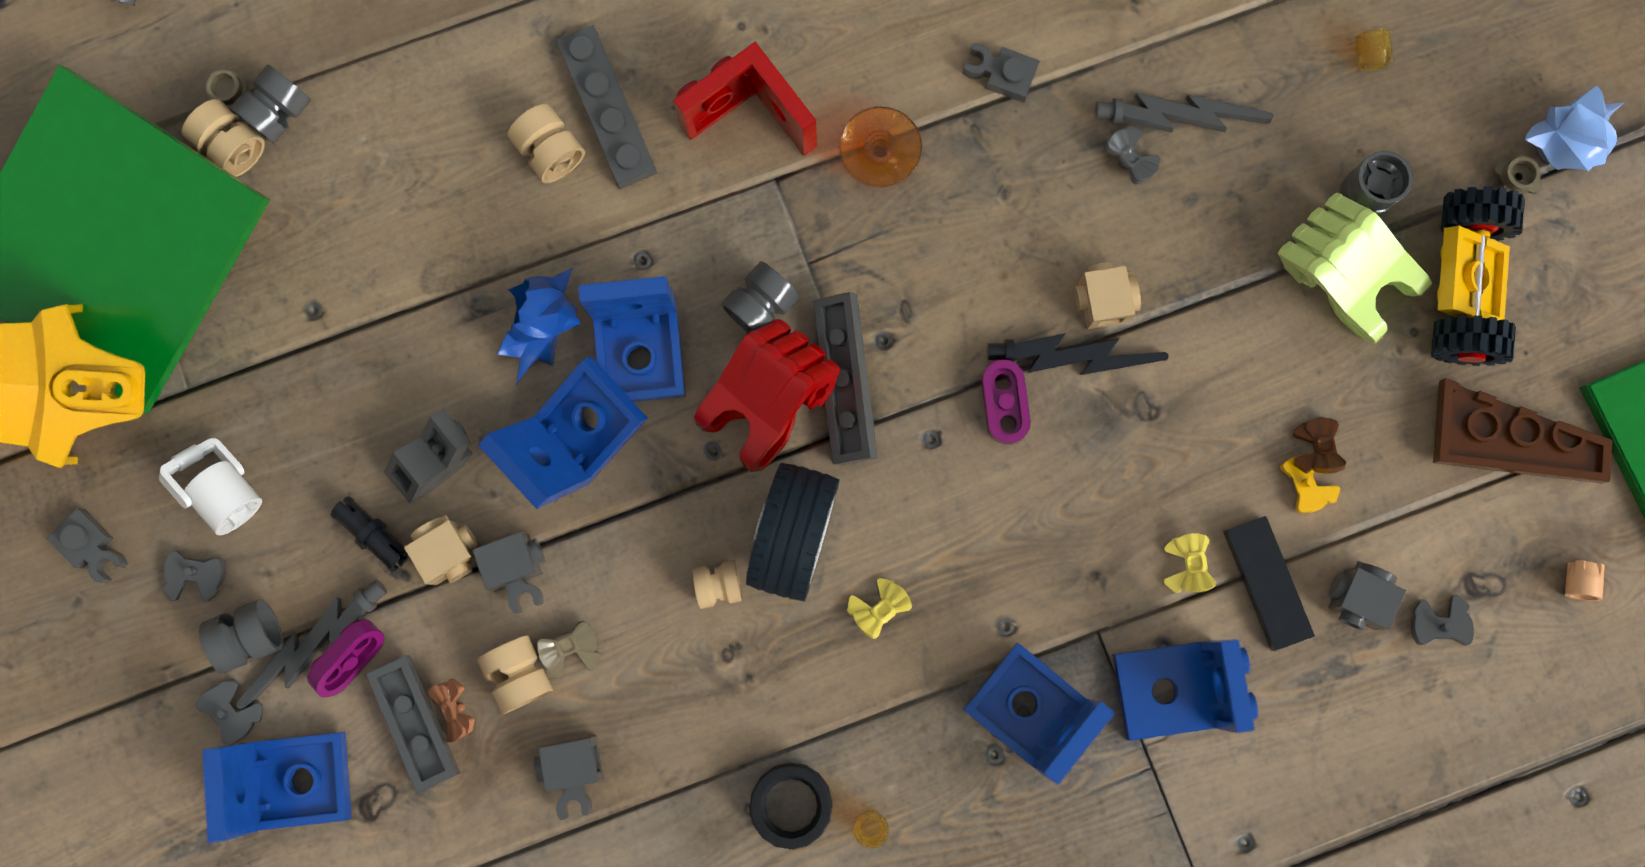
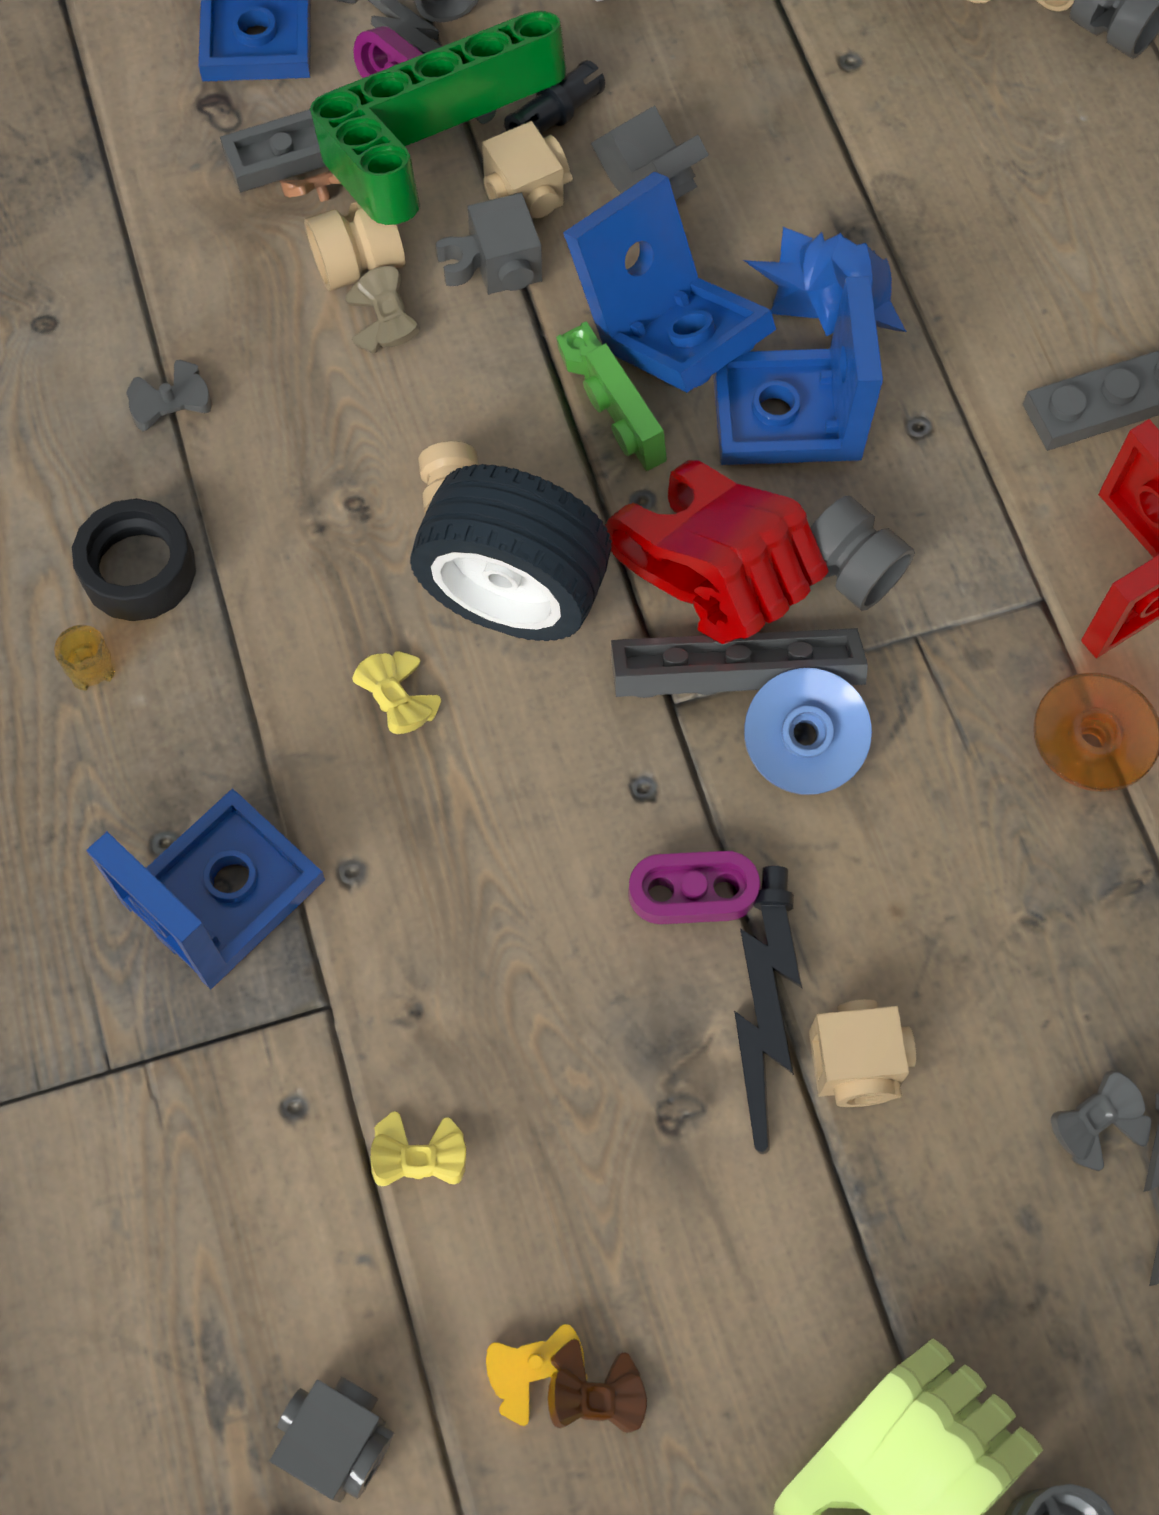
camera: 90 degrees right, 15 degrees down
tan wheel [507,104,585,183] -> none
dark grey brick [534,736,604,820] -> none
blue bracket [1112,639,1258,741] -> none
black tile [1223,516,1315,651] -> none
none -> dark grey piece [126,360,212,431]
none -> green beam [310,11,567,225]
none -> bright green hinge [556,321,667,472]
none -> medium blue dish [744,668,872,795]

